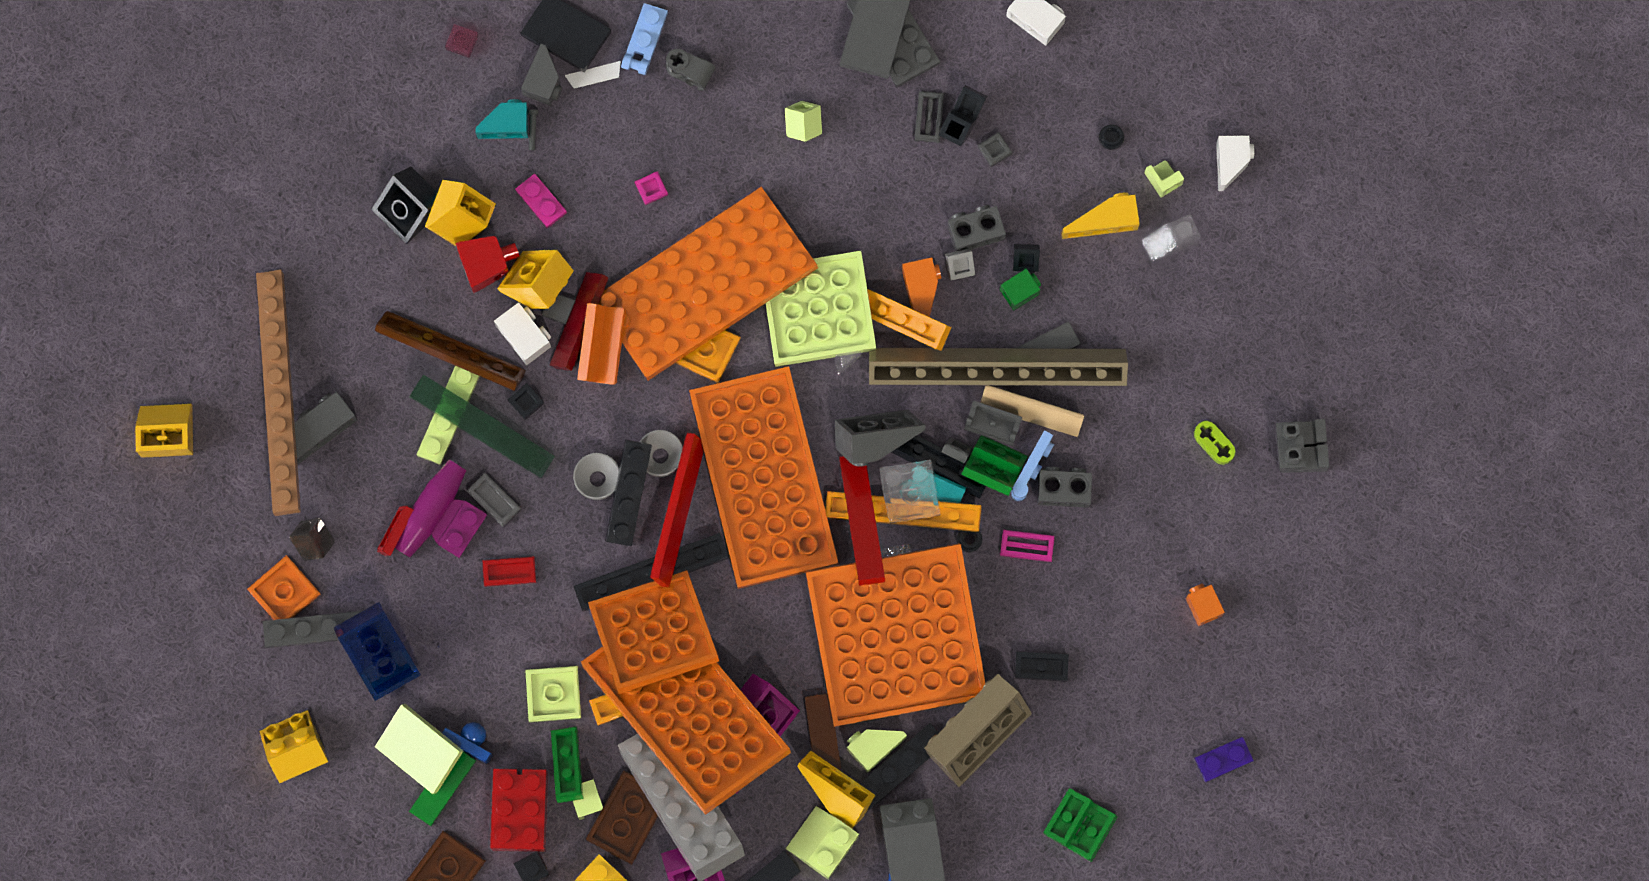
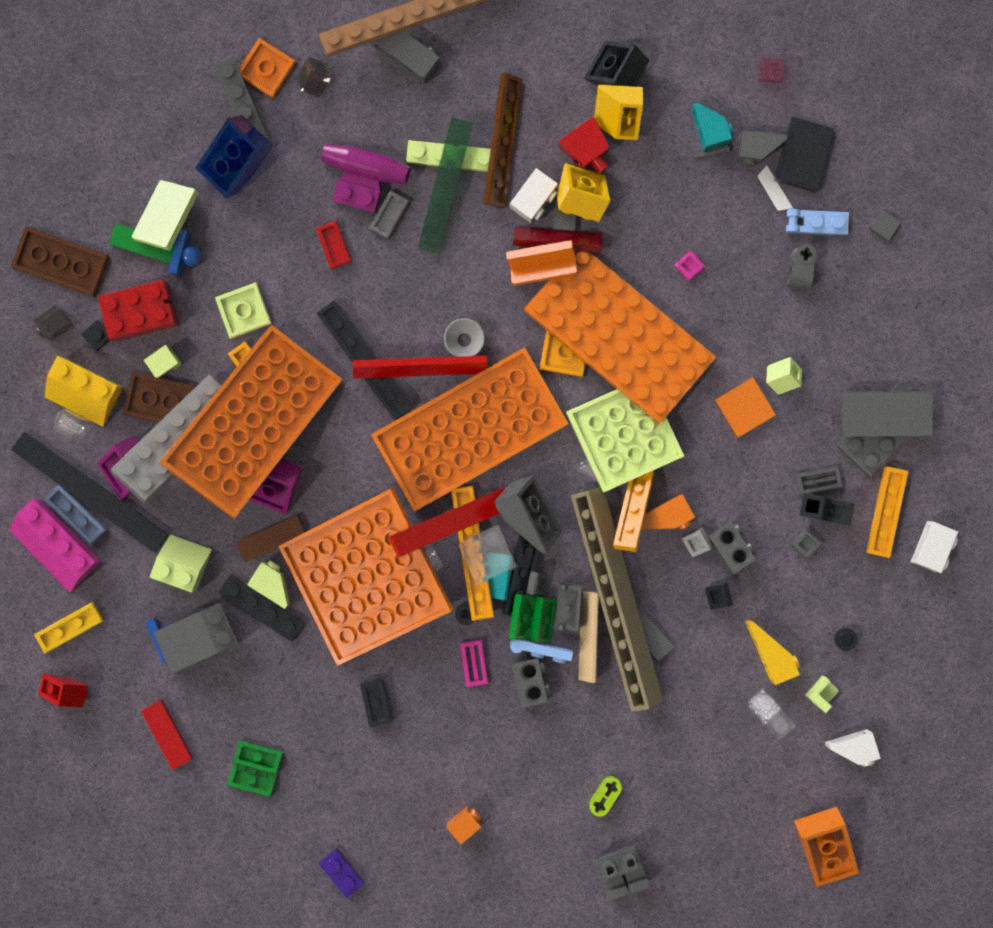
camera: 75 degrees right, 10 degrees up
yellow slope [260,710,328,783] -> none
red tile [377,506,414,556] -> none
black plate [507,383,544,420] -> none
dark pink plate [515,174,567,229] -> none
green tile [551,726,584,803] -> none
light grey piece [573,453,619,500] -> none
orange plate [588,571,719,694] -> none
black plate [605,439,652,546] -> none
yellow slope [797,751,875,829] -> none
dark tan slope [924,674,1032,787] -> none
green brick [1000,269,1041,311] -> none
none -> orange tile [714,377,776,438]
none -> orange slope [794,807,859,887]
none -> light orange plate [866,466,908,558]

